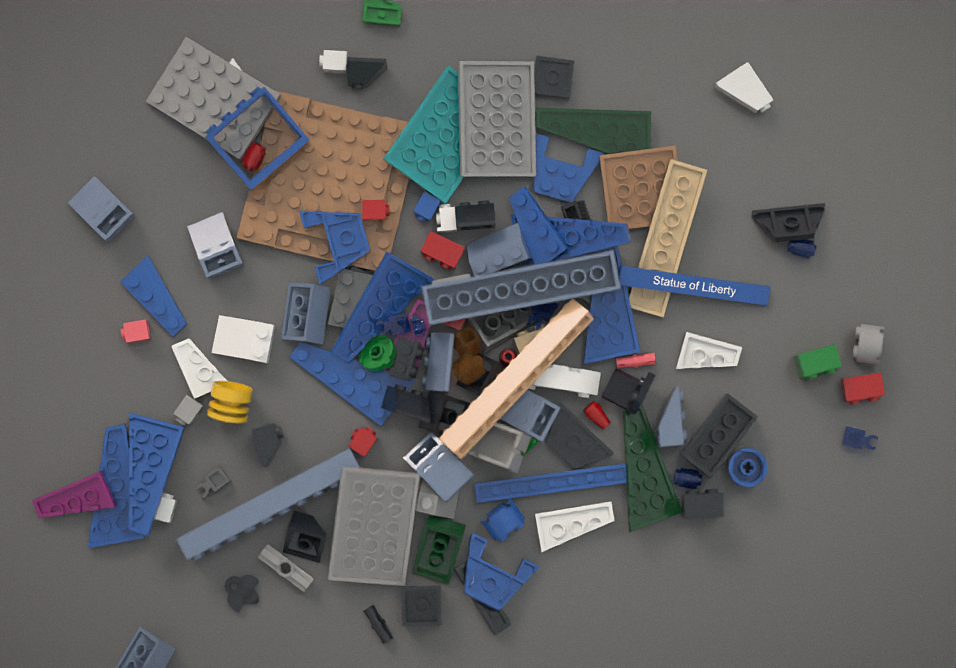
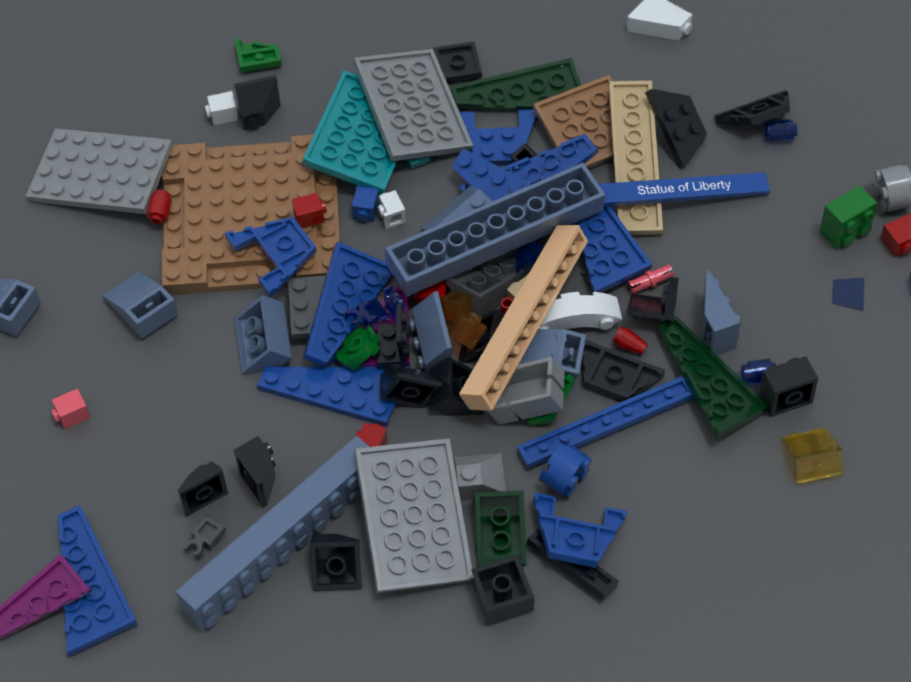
camera: 15 degrees left, 30 degrees down
blue wing [120,256,187,337] -> none
blue wing [129,413,185,537] -> none
white brick [155,493,178,523] -> none
white wing [171,339,227,399] -> none
light grey brick [173,395,204,426] -> none
blue window [205,86,310,190] -> none
yellow wheel [207,381,253,423] -> none
white slope [212,315,276,364] -> none
black plate [225,575,259,612] -> none
light grey piece [258,544,314,592] -> none
black pin [363,605,394,644] -> none
sand blue slope [404,432,474,503] -> none
red brick [420,231,465,271] -> none
black slope [455,200,496,231] -> none
white wing [535,502,615,552] -> none
white wing [676,332,742,369] -> none
black brick [679,393,758,478] -> none
blue brick [727,448,768,487] -> none
none -> black slope [178,461,228,517]
none -> black wing [645,89,707,168]
none -> clear yellow bracket [782,428,844,483]
none -> dark blue sticker [833,278,864,311]

